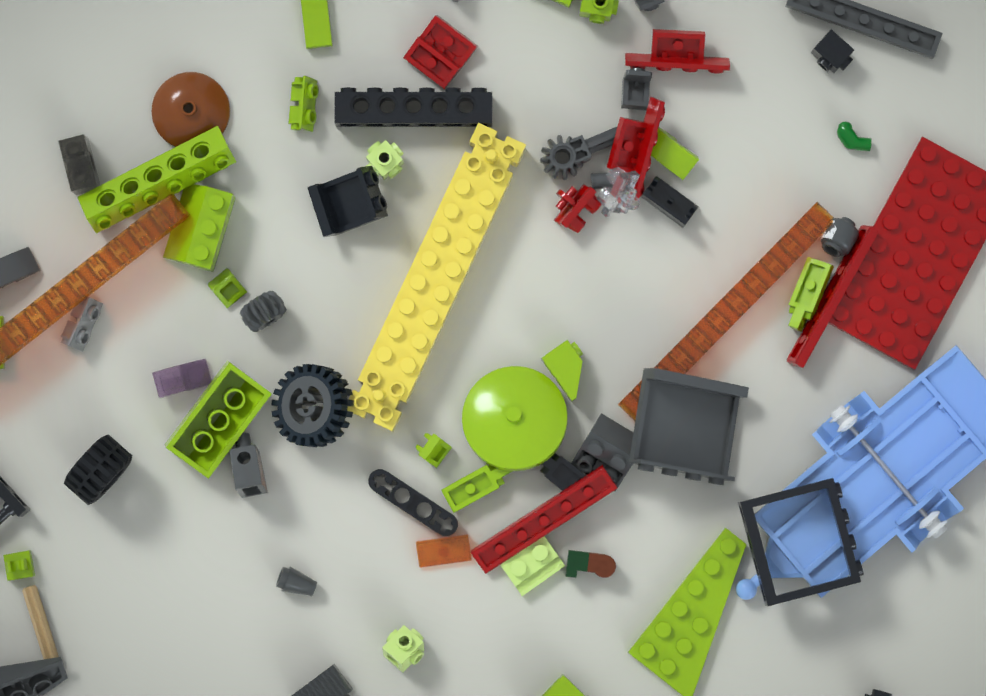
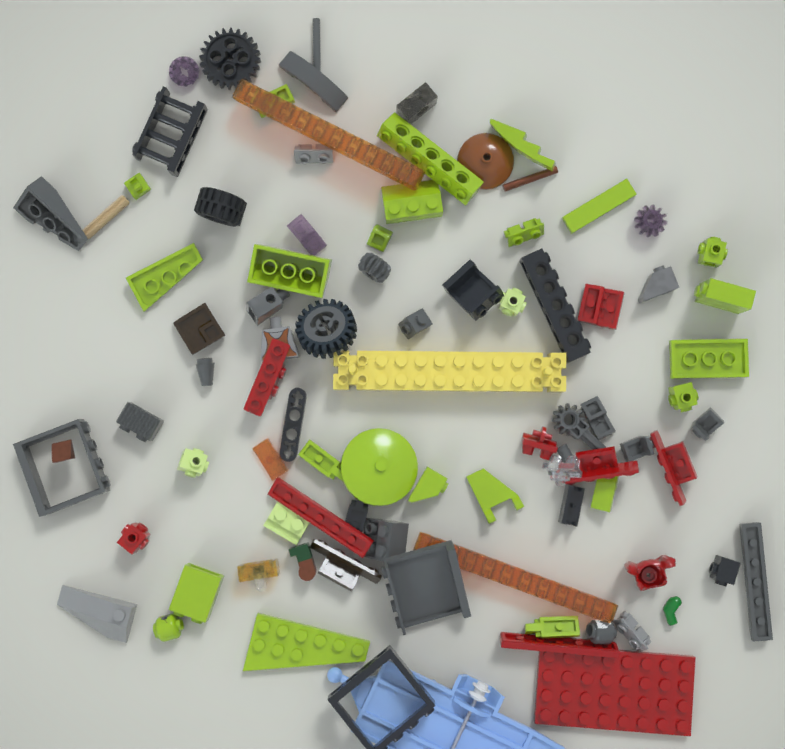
camera: 65 degrees right, 0 degrees up
lime tile [416,433,452,468] -> none
none -> lime wing [126,243,203,312]
none -> dark brown plate [173,303,226,355]
none -> clear yellow piece [237,558,280,592]
none -> red bracket [243,338,290,416]
none -> light grey torso [261,317,299,362]
none -> bracket [310,539,382,592]
none -> dark grey bracket [398,308,433,339]
none -> lime flag [466,468,524,524]
none -> lime slope [490,119,556,171]
none -> copper bar [502,166,558,192]
none -> dark grey slope [580,396,616,440]
none -> light grey hinge [613,611,651,651]
none -> red hair [624,555,676,591]

